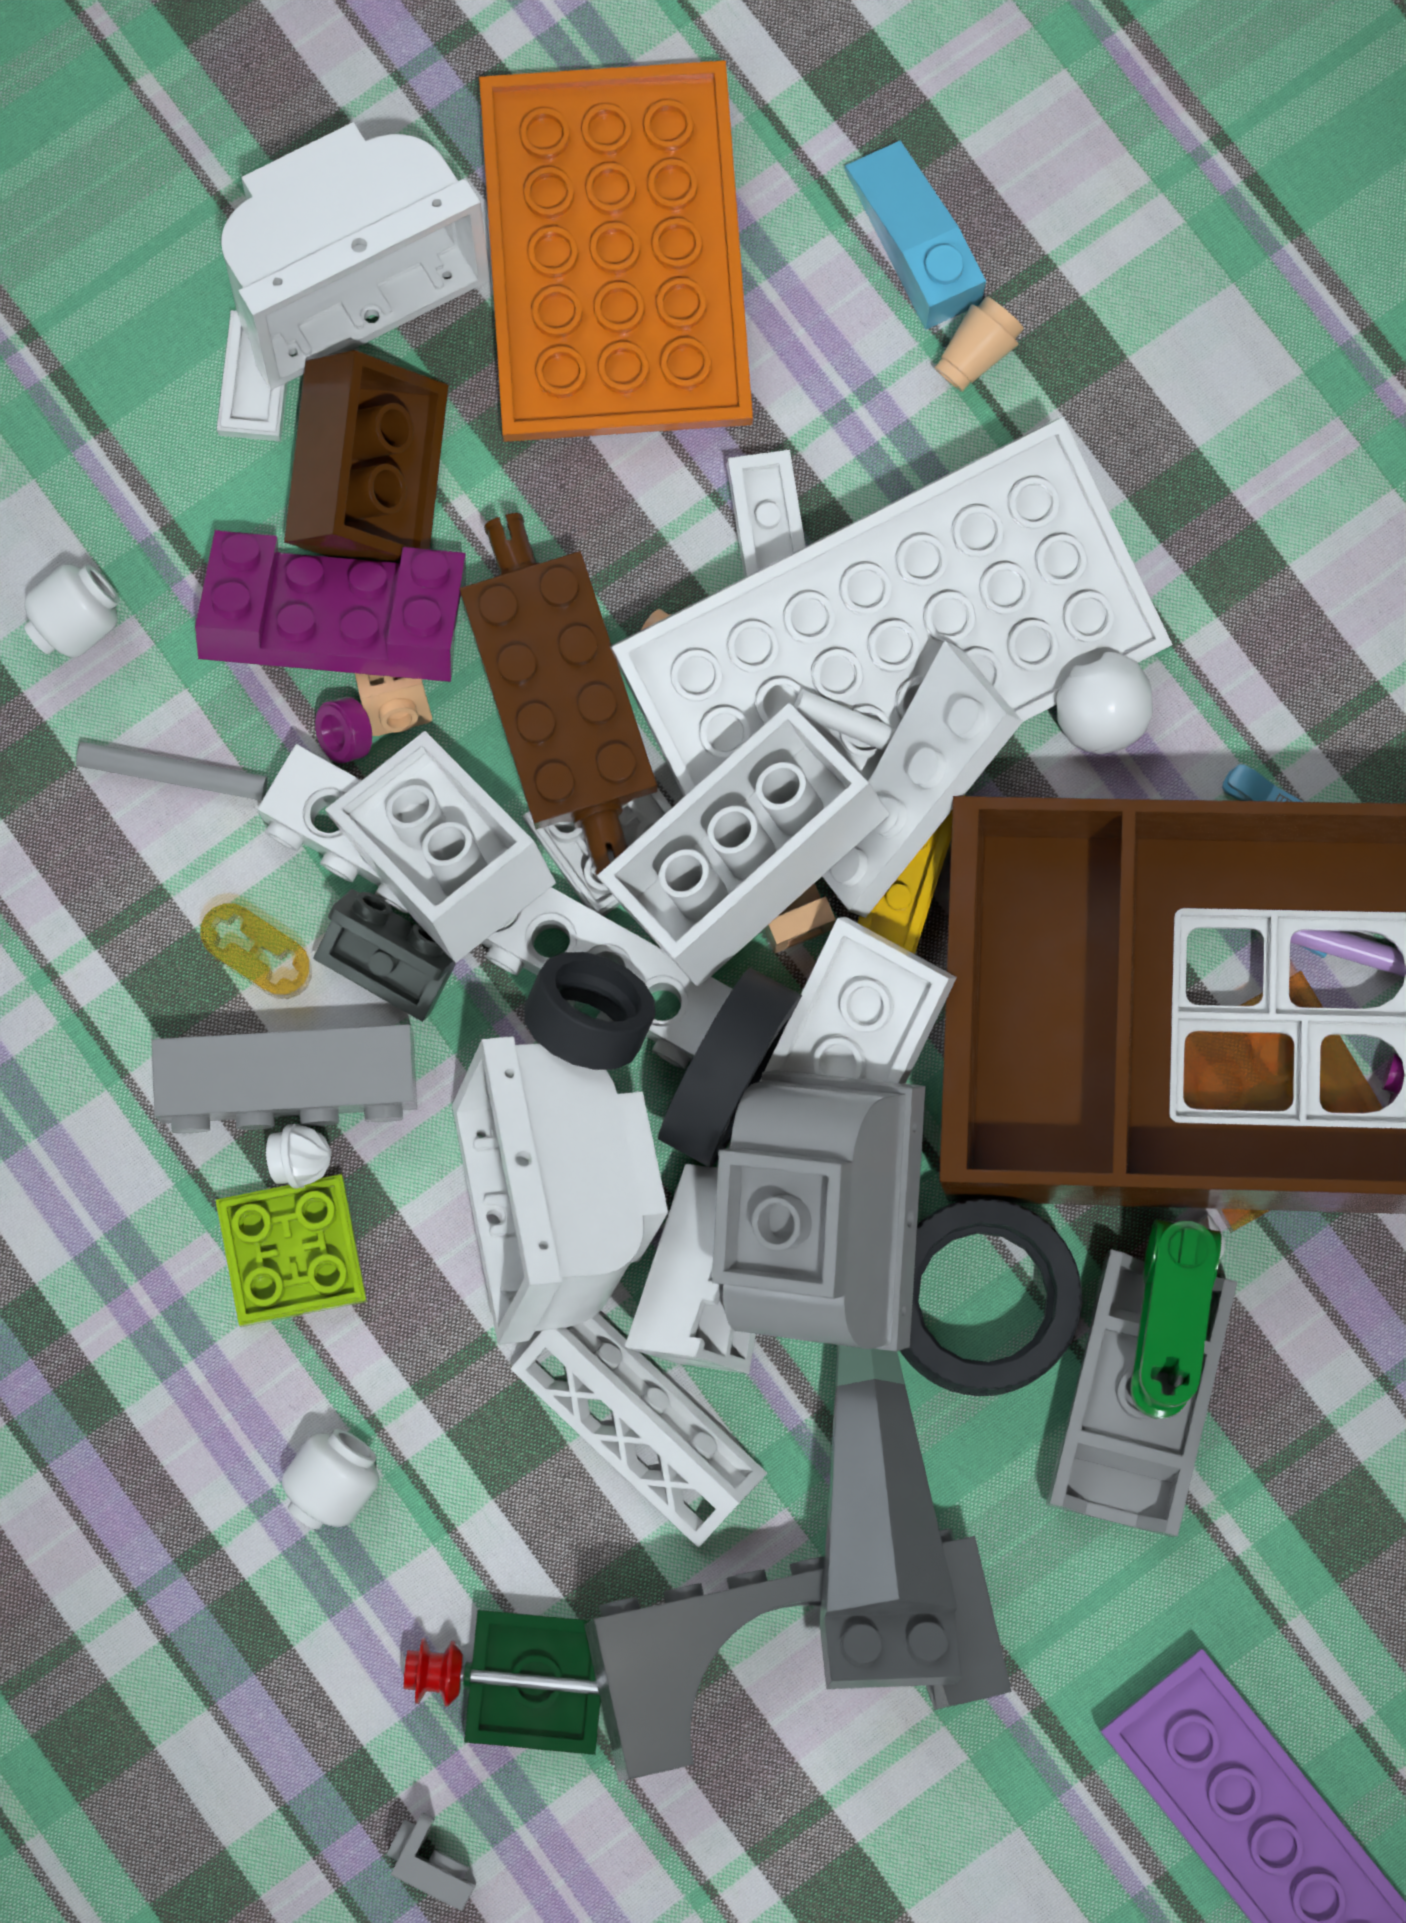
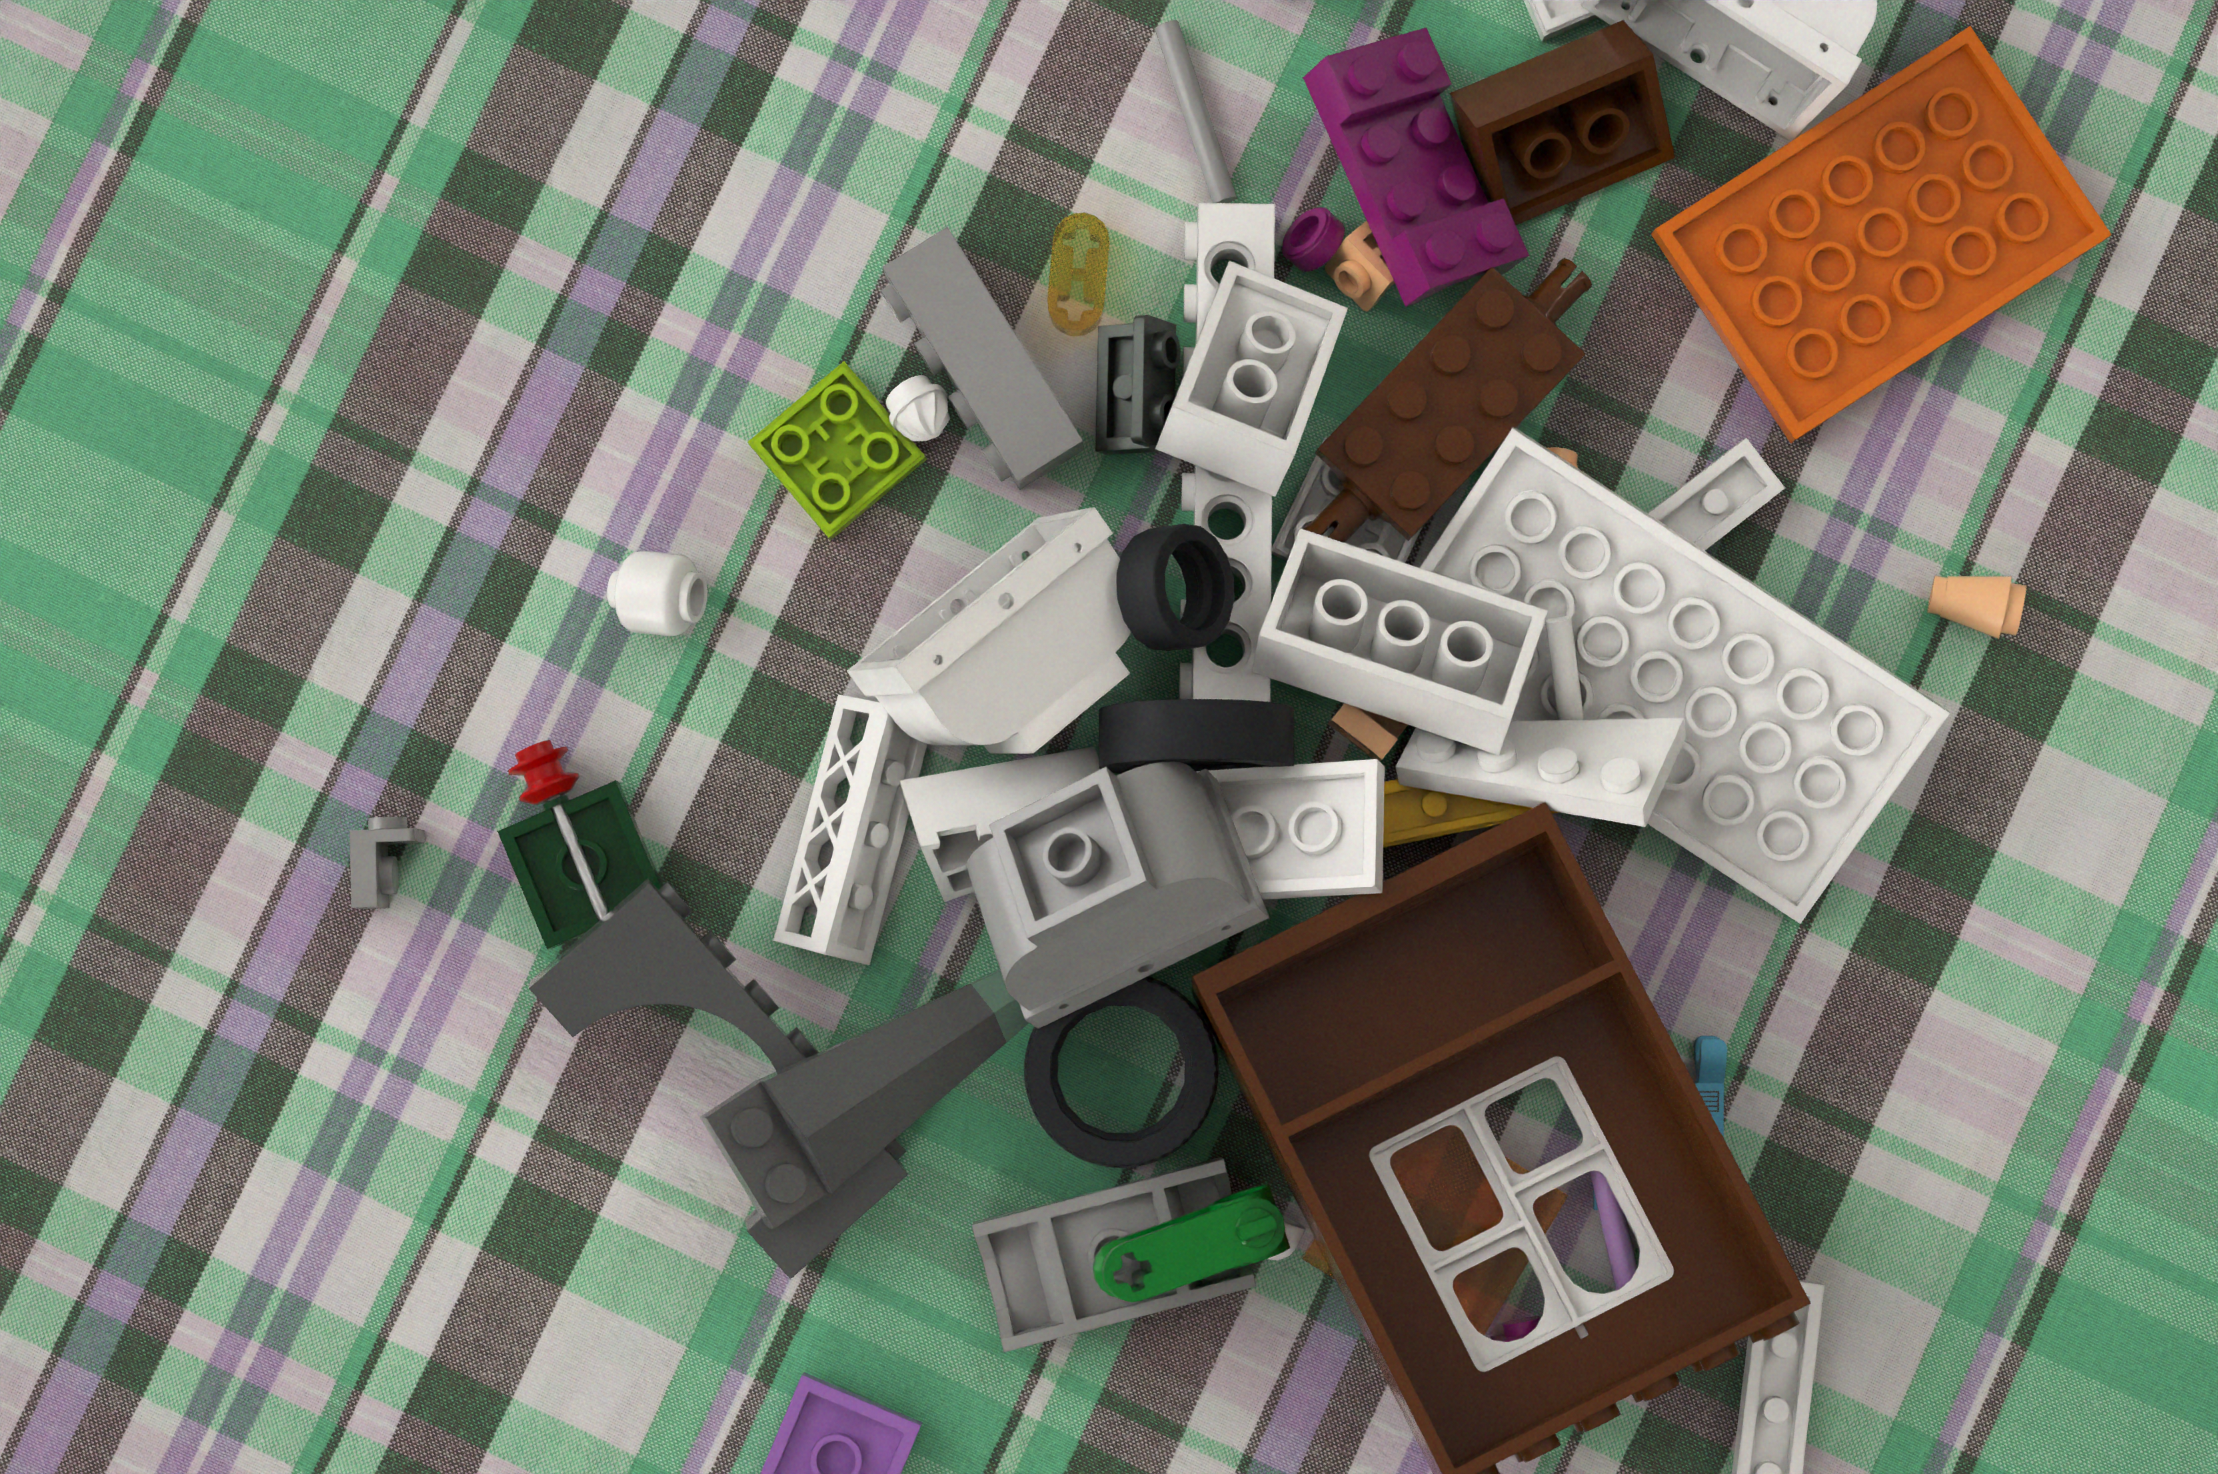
camera: 65 degrees right, 5 degrees up
medium azure slope [844,140,986,330] -> none
white hair [1057,652,1153,754] -> none

